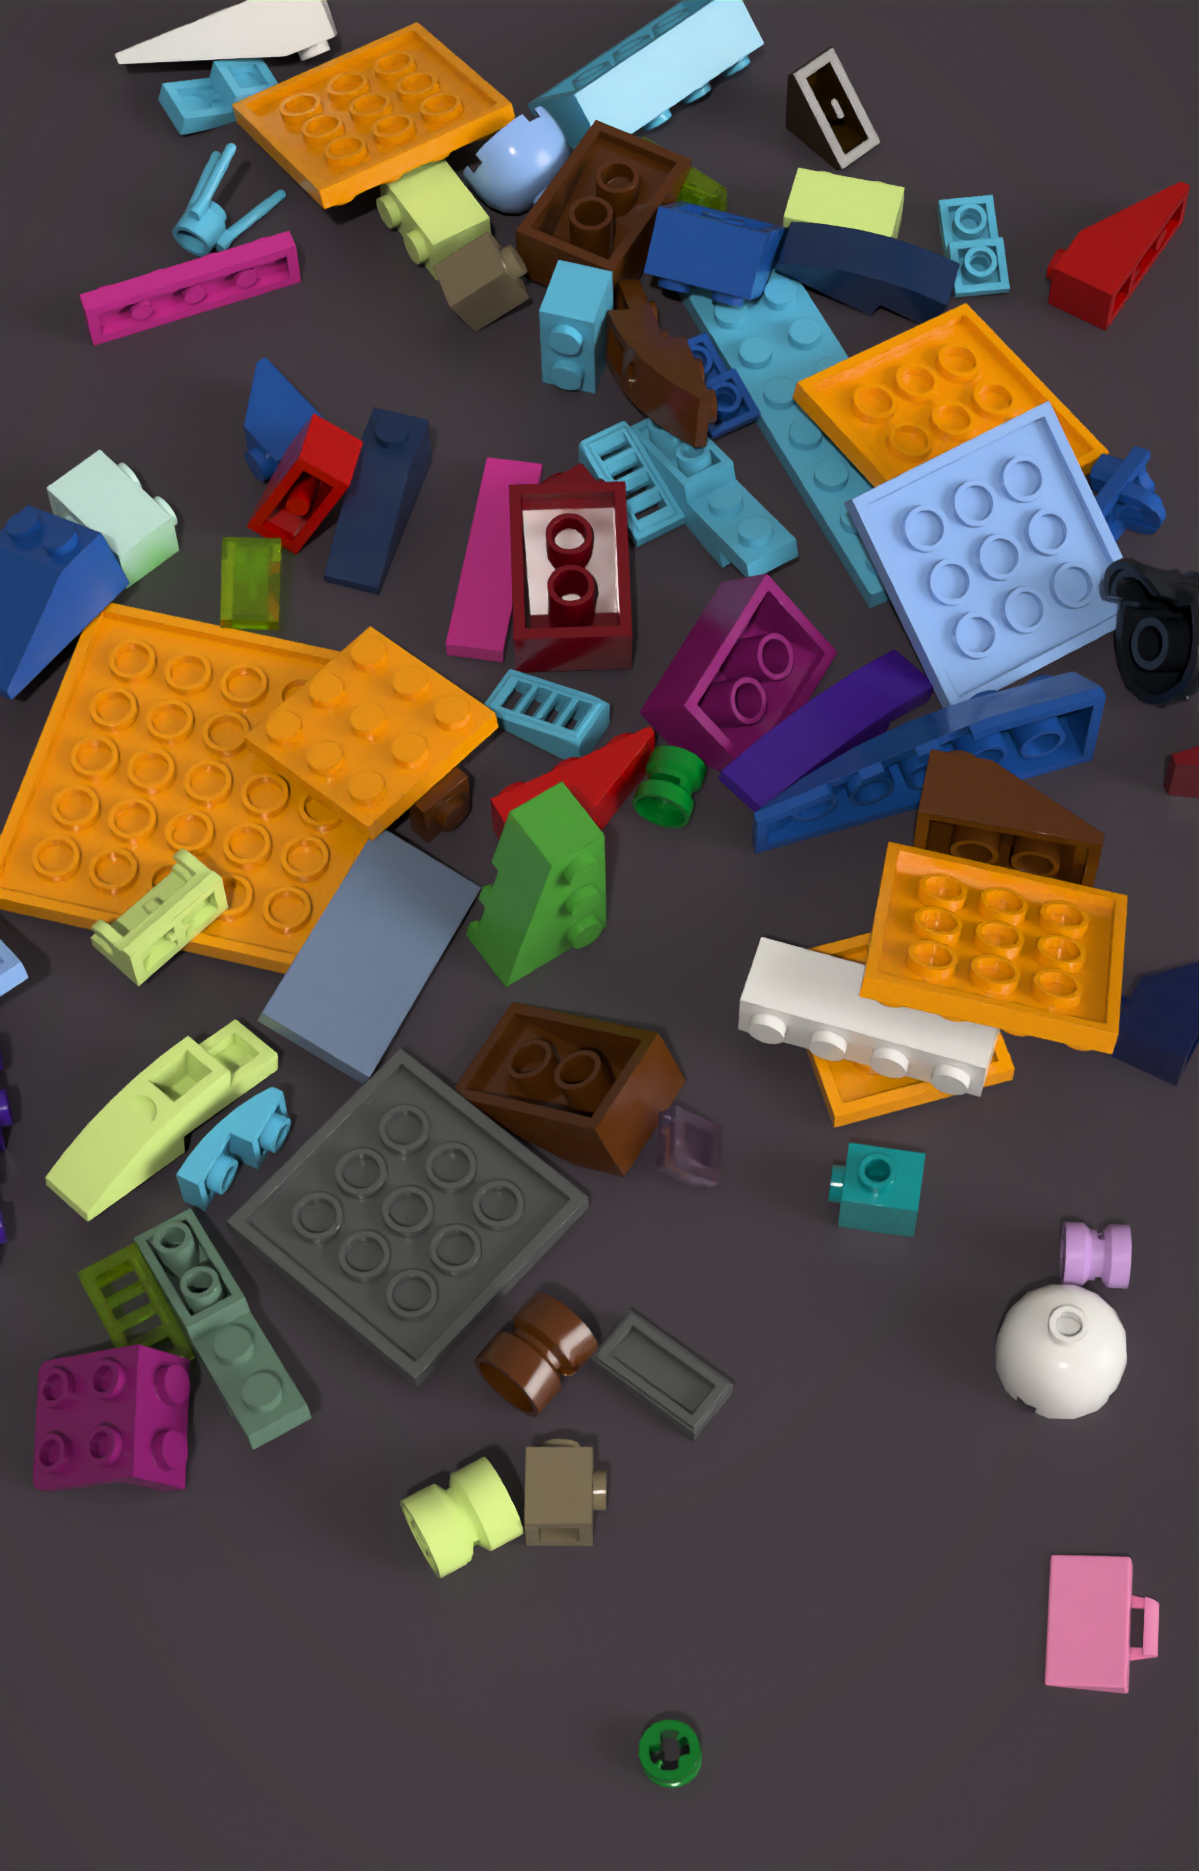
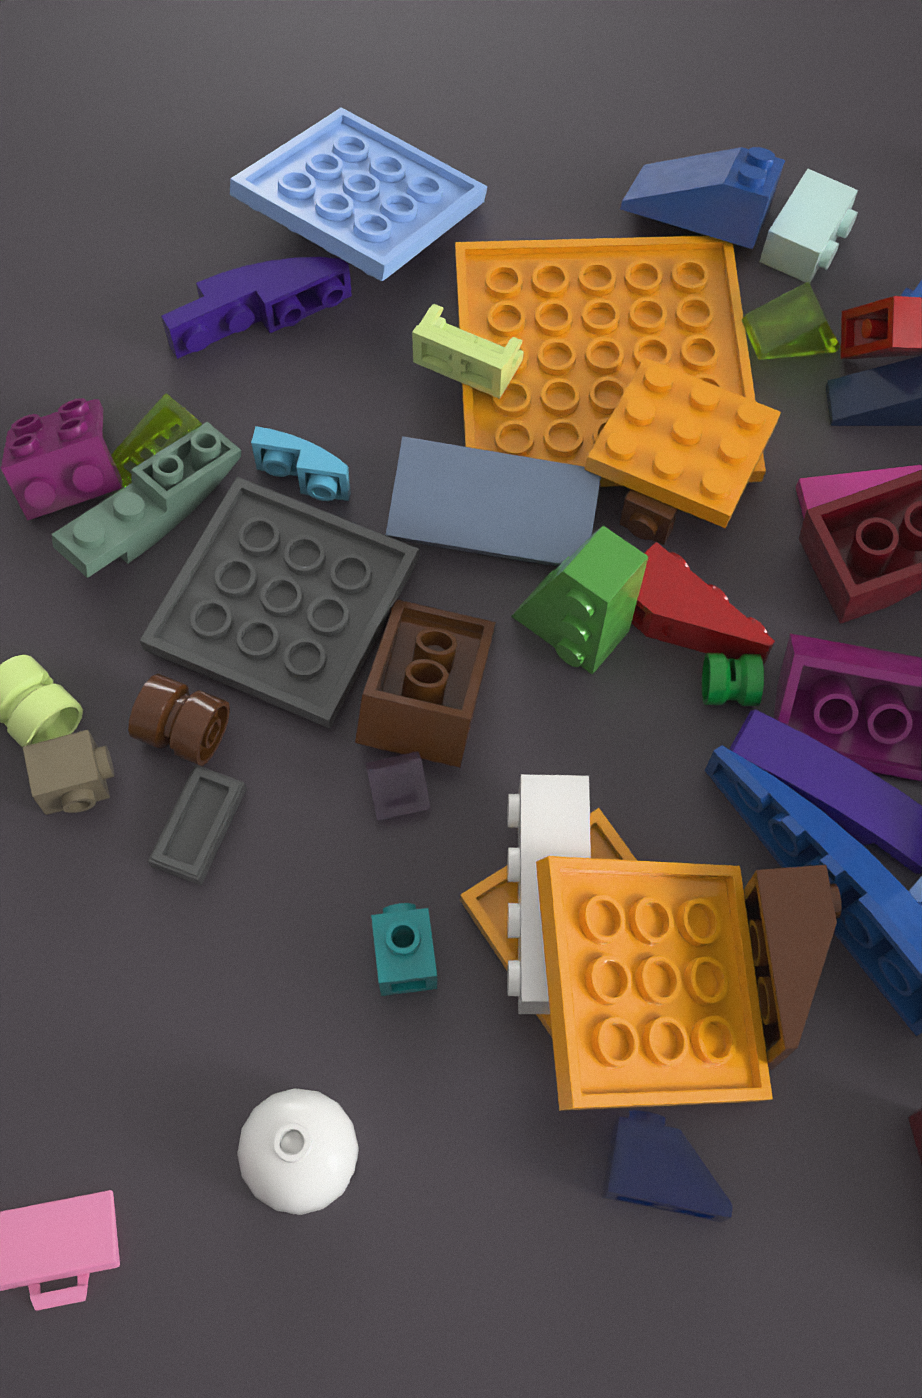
camera: 70 degrees right, 5 degrees up
yellowish green slope [45,1019,278,1222] -> none
medium azure slope [484,669,610,760] -> none
lavender wheel [1059,1222,1132,1289] -> none

